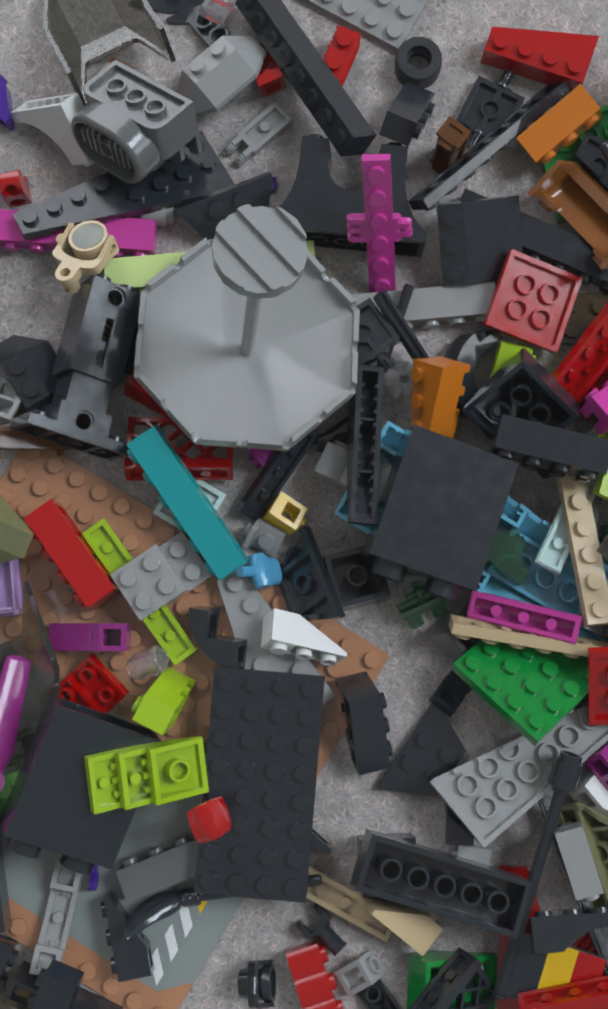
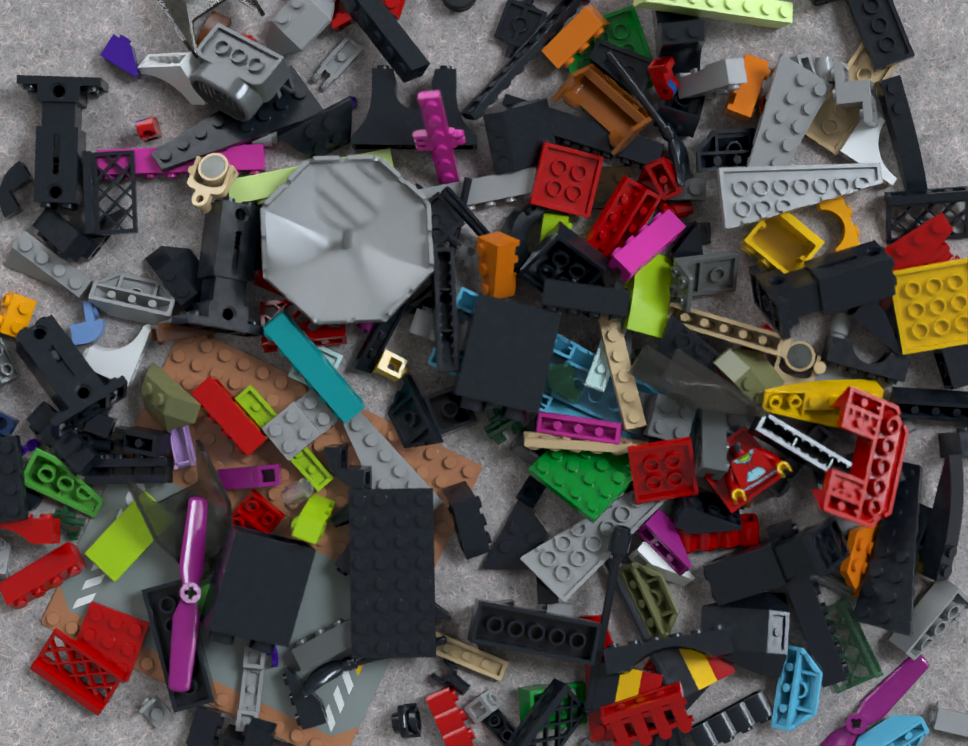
camera: 10 degrees left, 5 degrees up
lime slope [84,736,209,815] -> none
red piece [187,796,231,844] -> none
dark azure piece [236,553,282,590] -> none
light grey bracket [242,517,287,558] -> none
white slope [261,608,347,666] -> none
tan slope [358,898,443,956] -> none
black brick [379,81,436,147] -> none
reddish brown container [429,116,471,174] -> none
light grey brick [554,821,604,902] -> none
none -> black cone [330,503,349,528]

